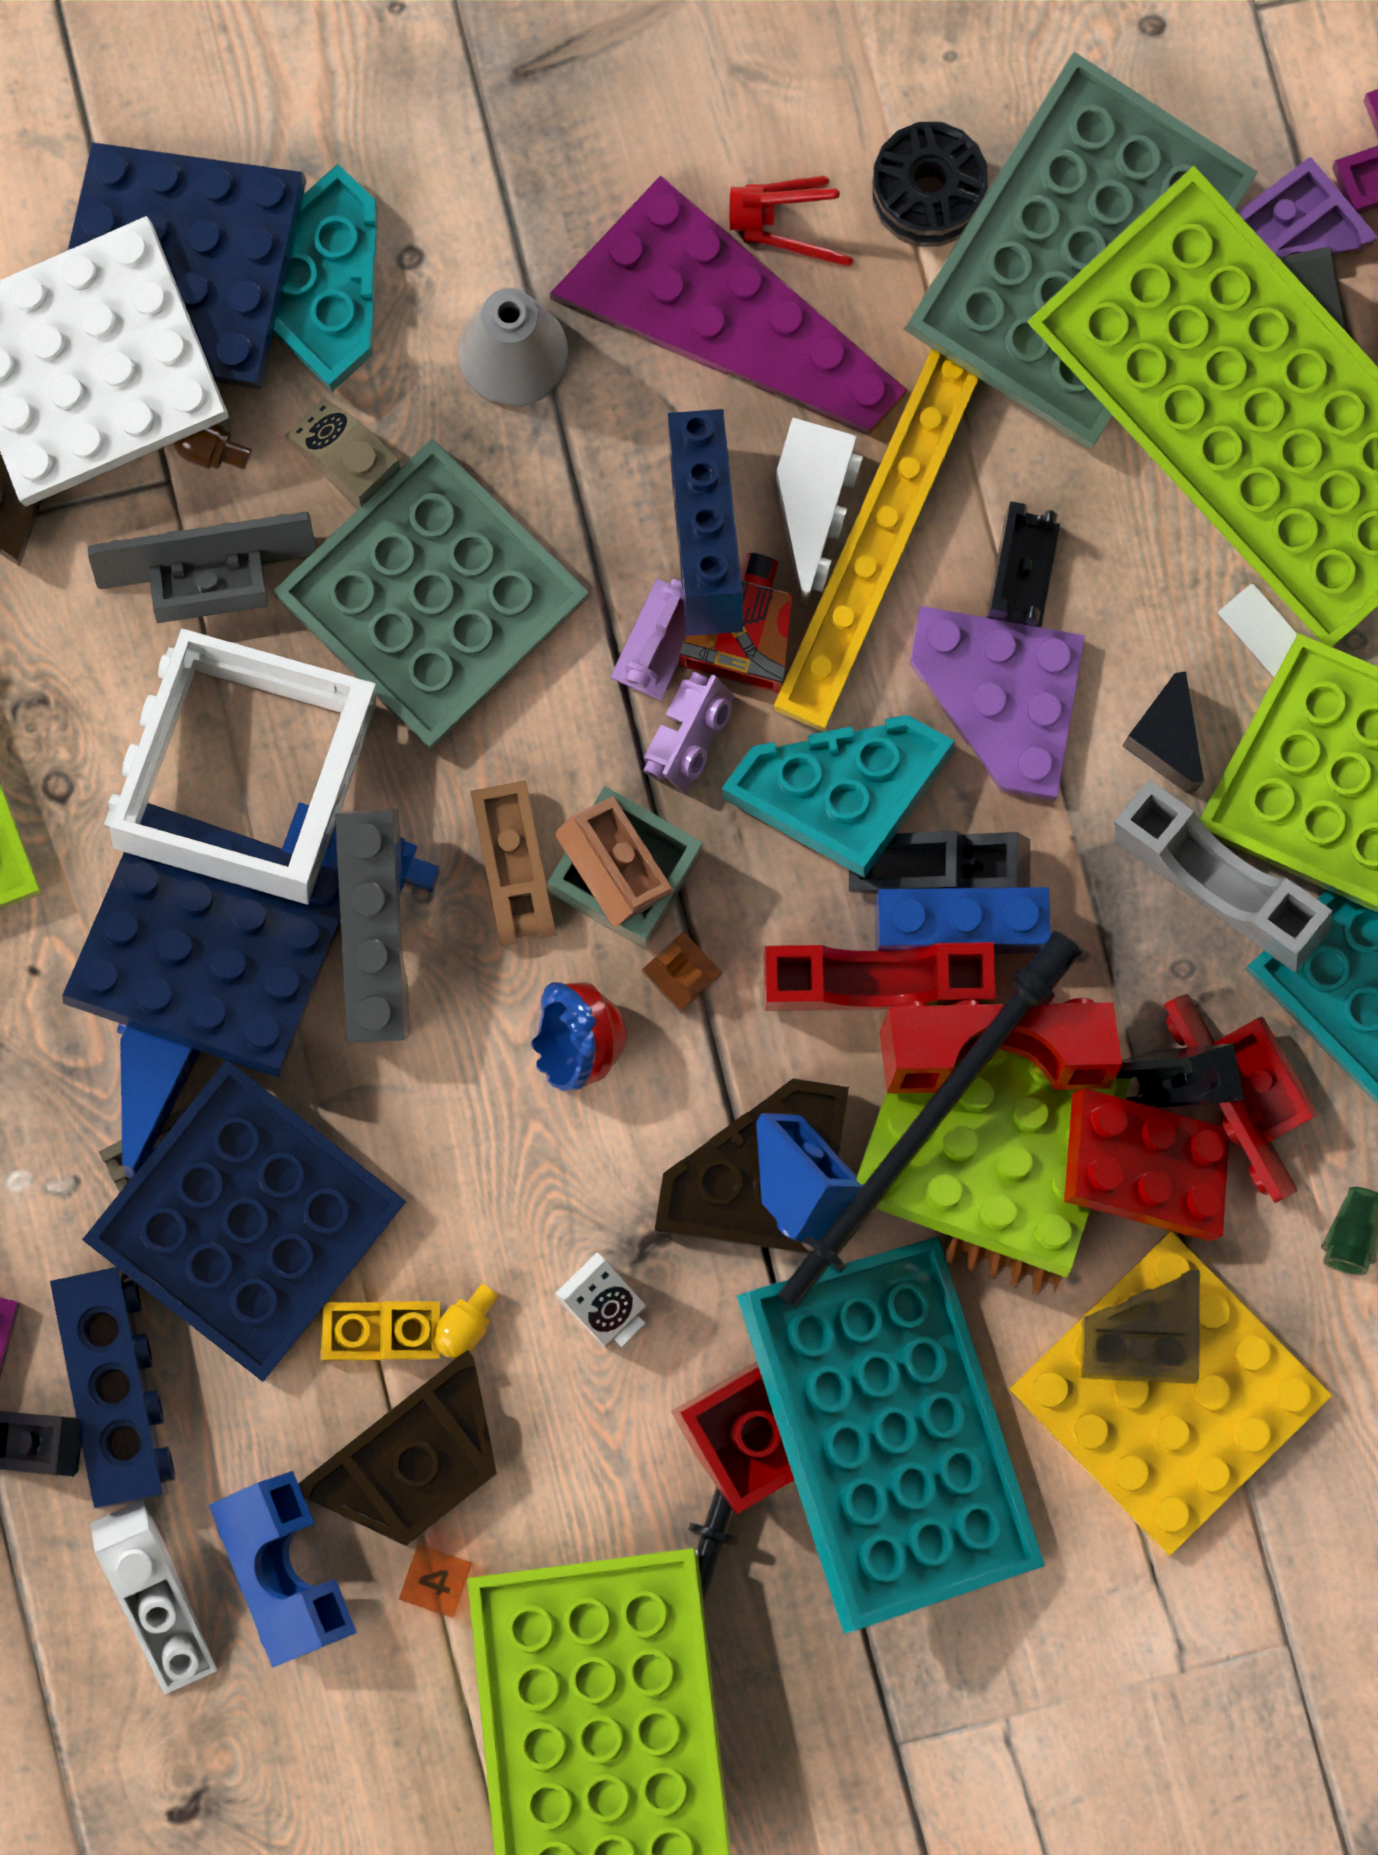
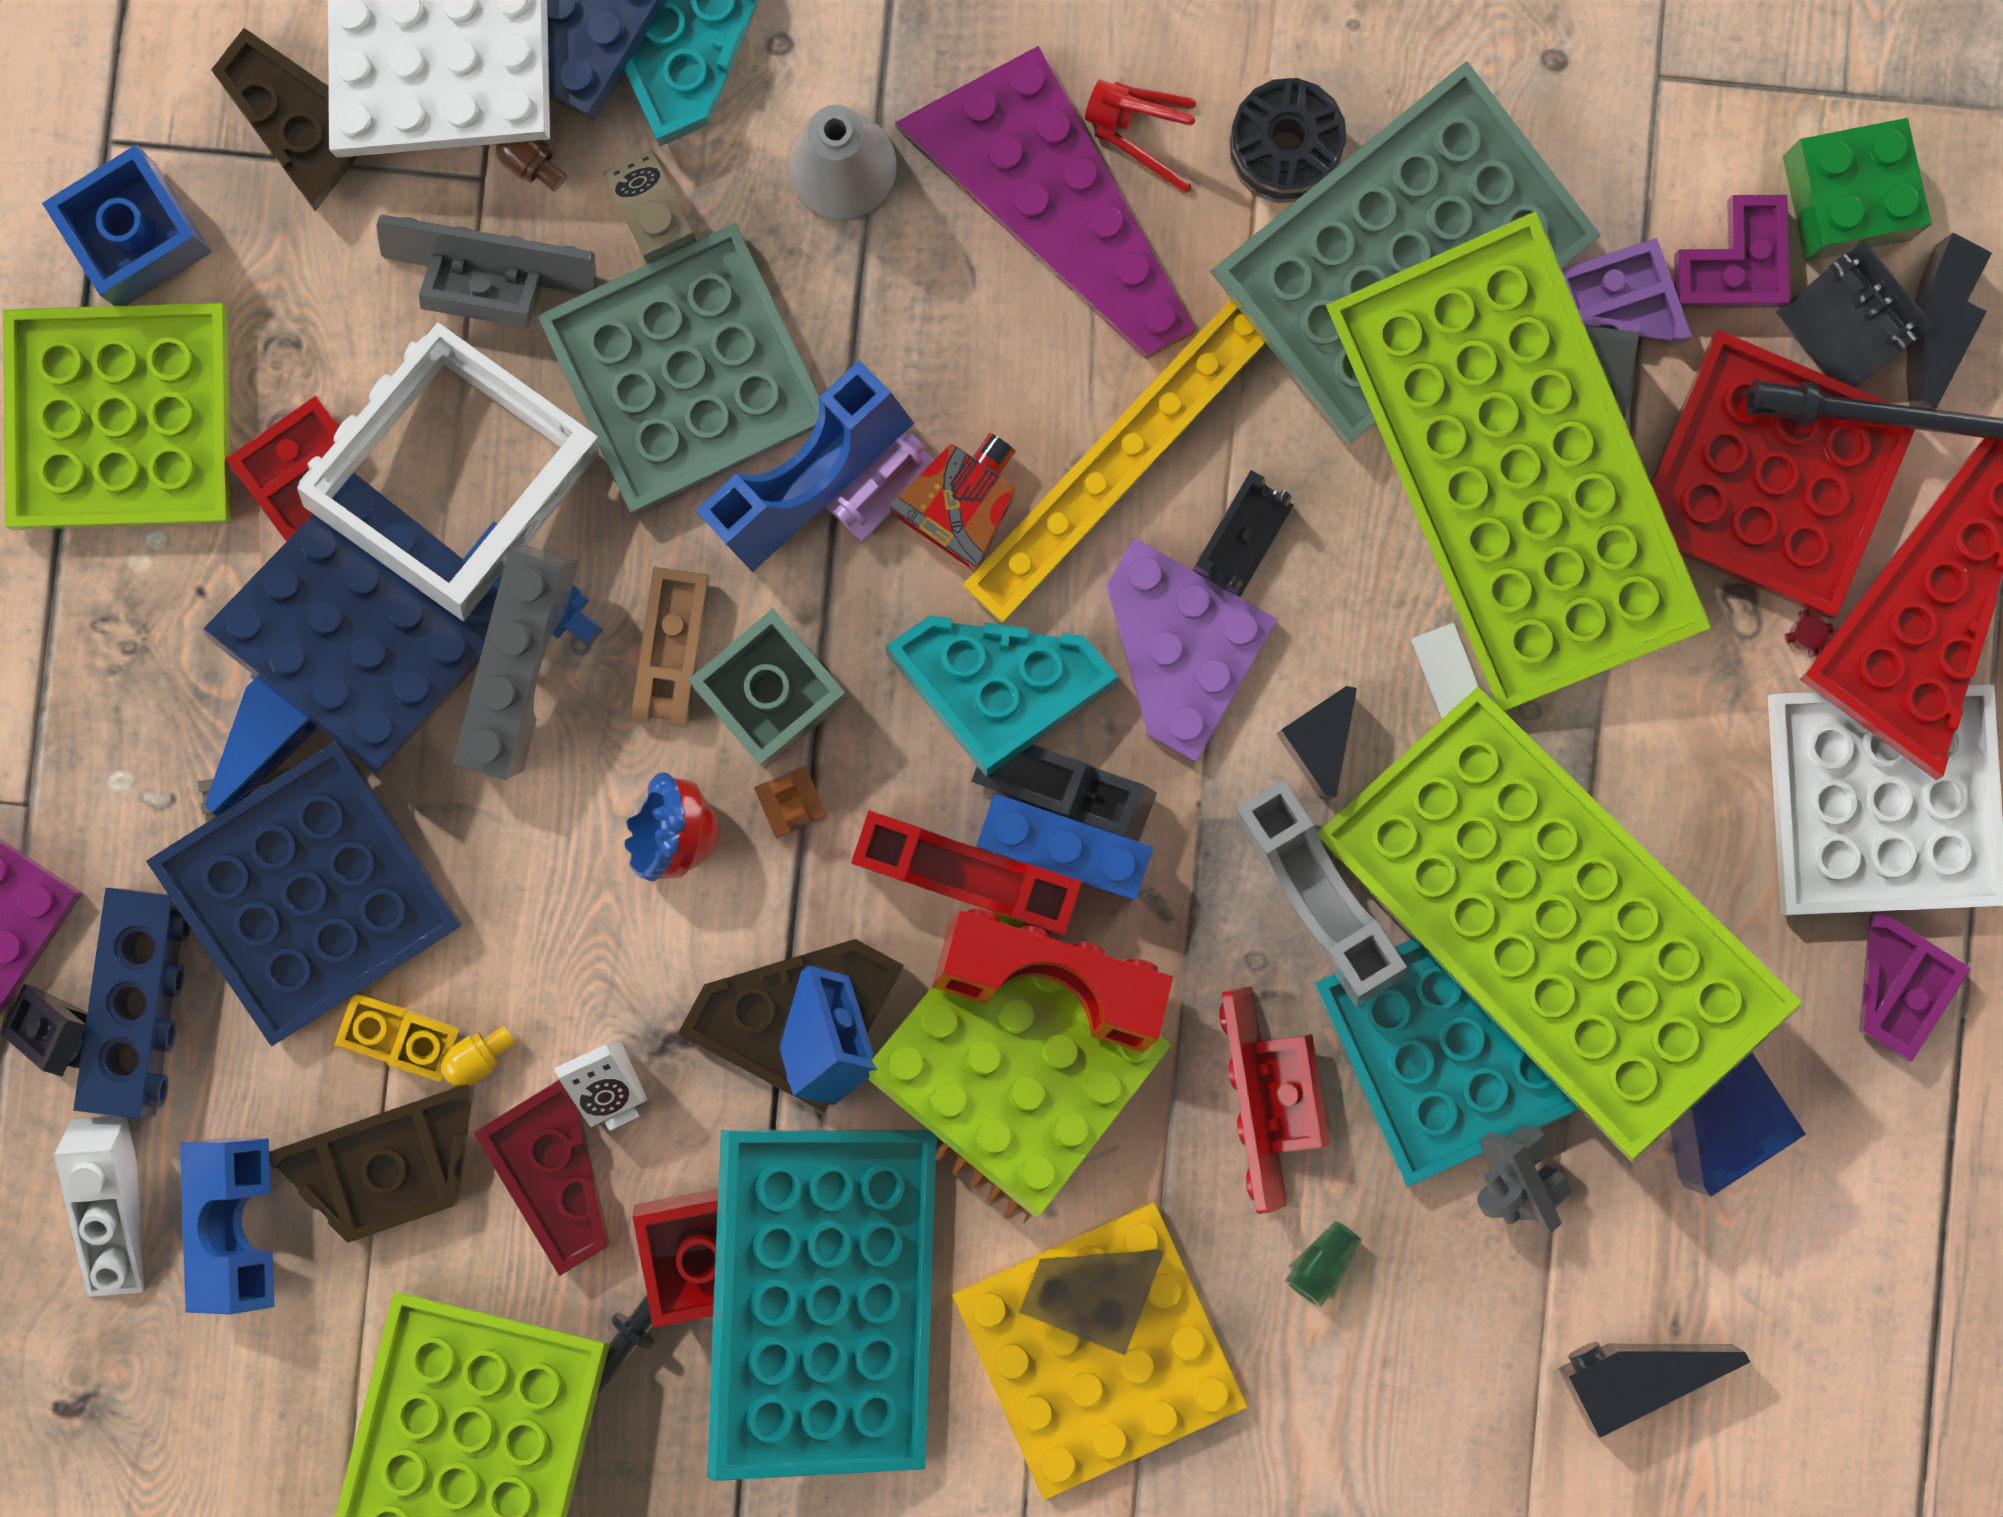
camera: 25 degrees right, 5 degrees up
clear orange tile [399,1544,473,1618] -> none
nougat slope [556,796,674,927] -> none
lavender hinge [643,672,735,794] -> none
dark blue brick [668,409,743,636] -> none
white slope [775,418,863,605] -> none
black bar [777,931,1083,1309] -> none
red plate [1064,1088,1229,1242] -> none
black hinge [1115,1043,1244,1108] -> none
none -> red wing [225,395,340,542]
none -> dark red wing [473,1080,610,1276]
none -> blue arch [695,360,915,572]

